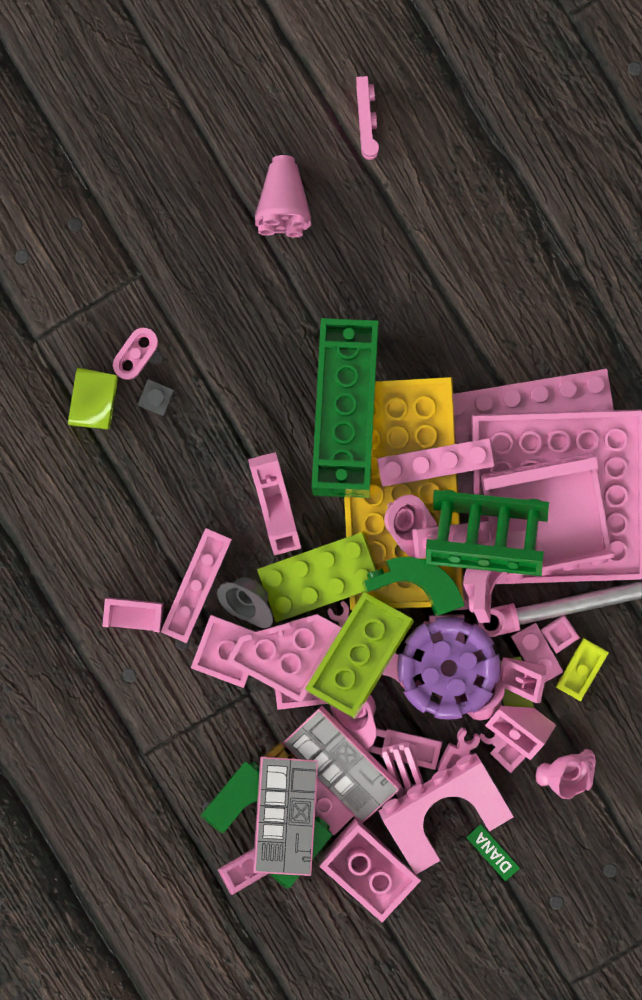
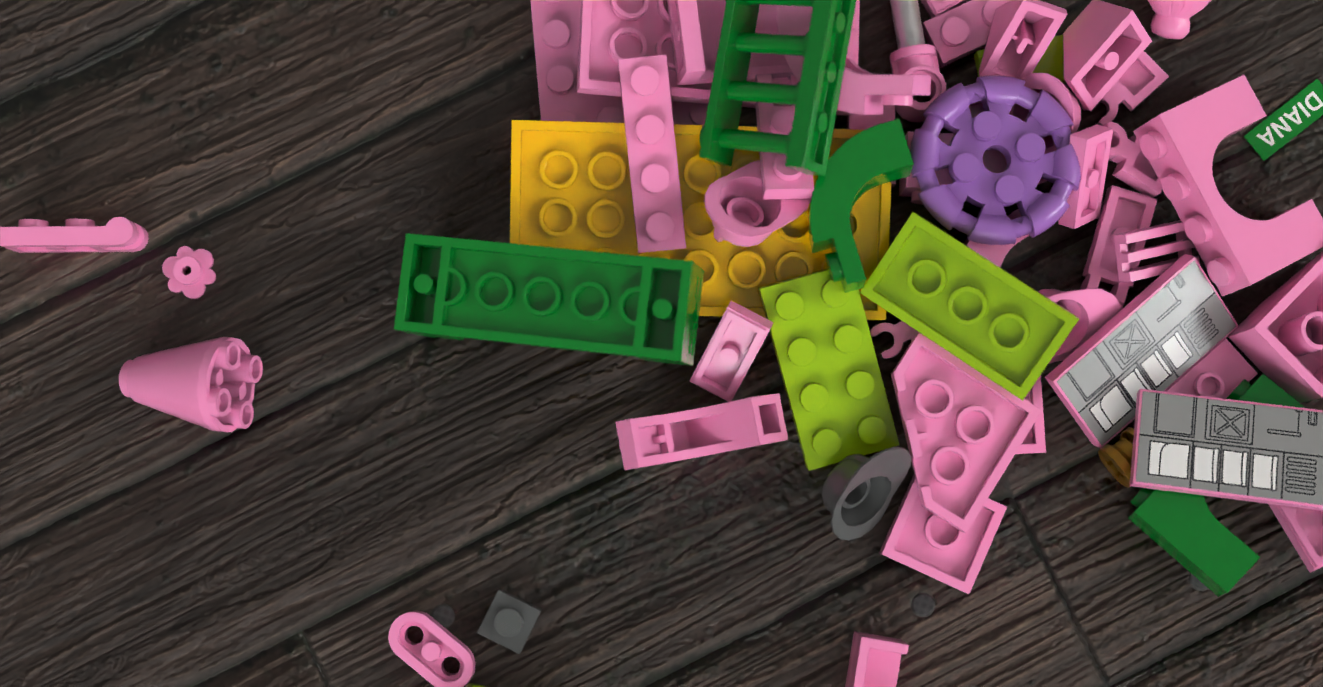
camera: 85 degrees left, 5 degrees down
bright pink plate [161,528,232,643] -> none
none -> bright pink plant [162,246,216,299]
none -> bright pink plate [689,301,774,402]
none -> bright pink plate [1058,124,1113,229]

